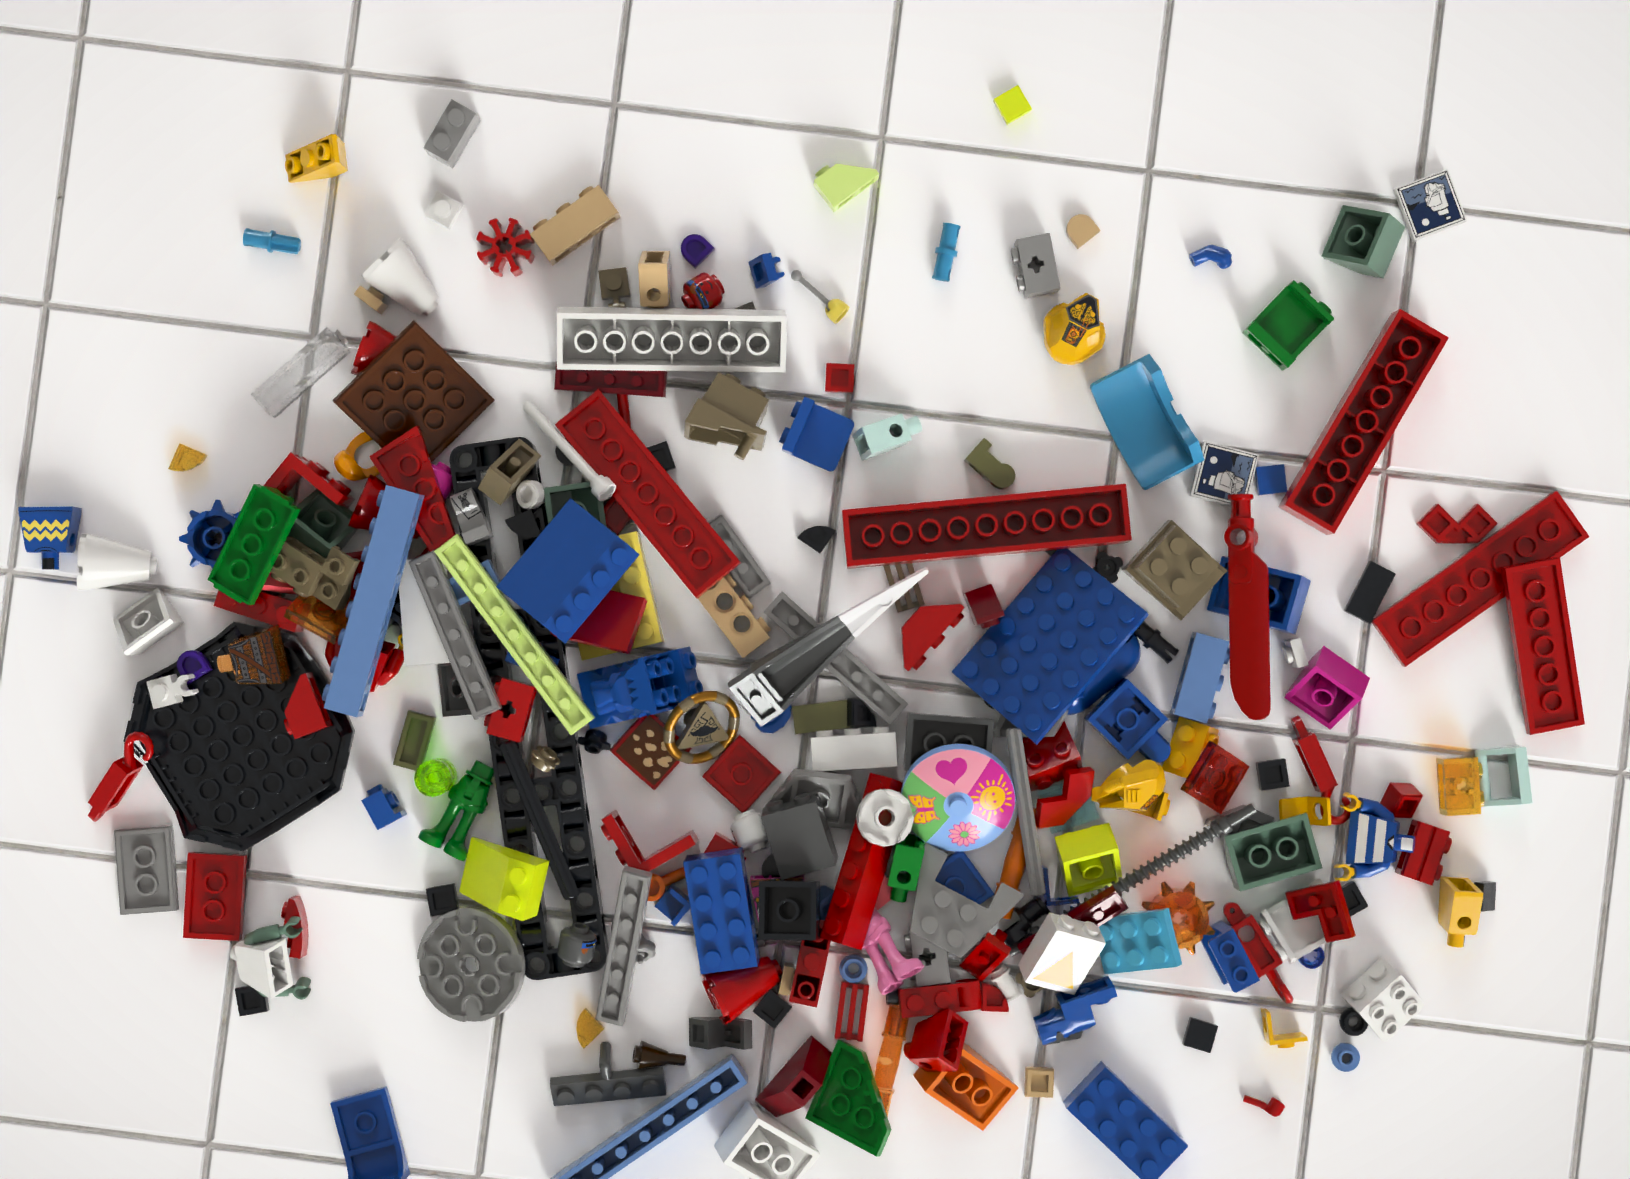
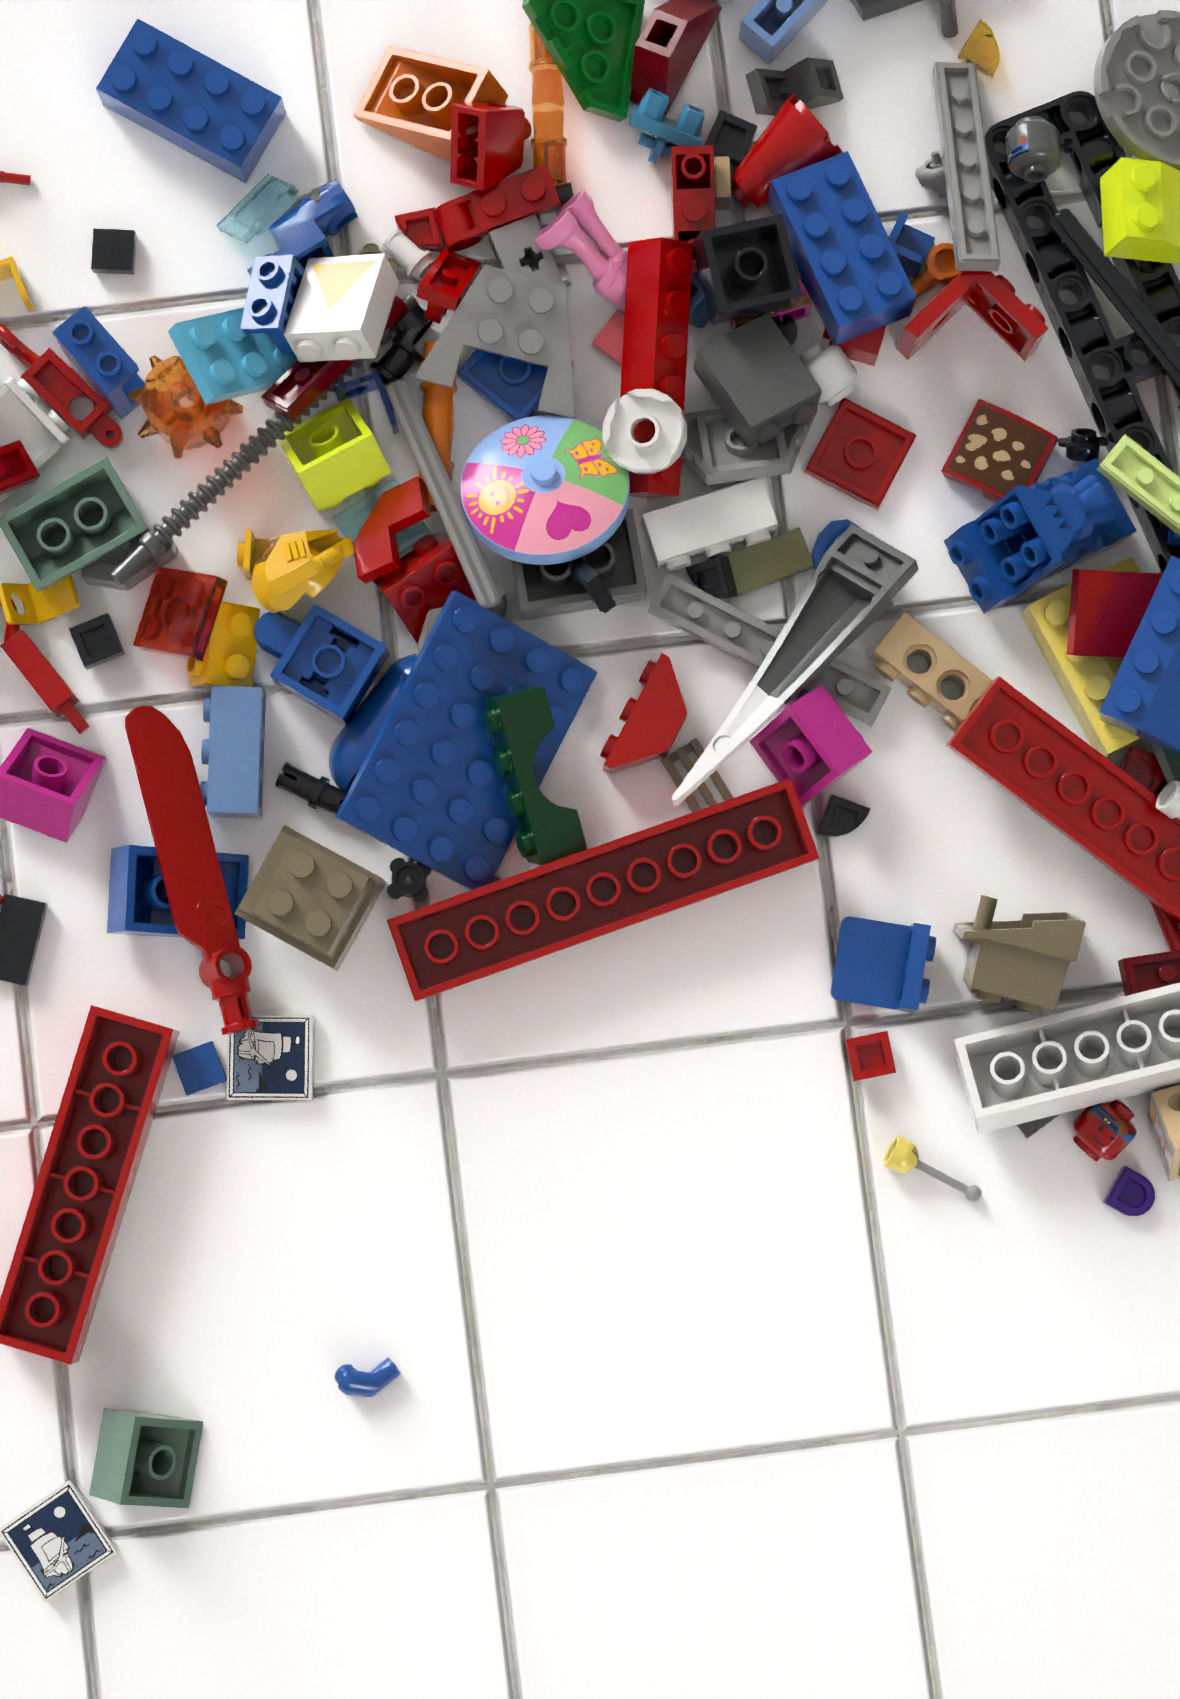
camera: 160 degrees right, 5 degrees down
dark tan plate [531,745,560,772] -> none
dark brown cone [632,1040,686,1069] -> none
black tile [647,441,676,472] -> none
piece [663,691,740,764] -> none
light grey tile [709,515,771,599] -> none
blue tile [748,253,785,289] -> none
yellowish green slope [814,164,879,212] -> none
red tile [834,981,870,1042] -> none
medium blue plate [839,954,868,983] -> none
light aqua torso [852,414,922,461] -> none
green torso [887,833,925,903] -> none
dark azure pin [932,223,961,282] -> none
dark red slope [963,584,1005,629] -> none
olive leg [964,438,1016,489] -> none
neon yellow tile [993,85,1032,125] -> none
light grey brick [1011,233,1061,299] -> none
tan tile [1024,1066,1054,1098] -> none
yellow helmet [1043,293,1106,365] -> none
tan tile [1066,214,1101,249] -> none
dark azure panel [1090,354,1204,490] -> none
green panel [1242,280,1334,371] -> none
white plate [1282,638,1309,668] -> none
none -> clear light blue piece [216,174,299,244]
none -> blue bracket [240,255,305,355]
none -> dark green arch [483,685,587,865]
none -> black tile [569,558,616,614]
none -> dark azure hips [629,88,705,164]
none -> dark pink slope [749,684,873,807]

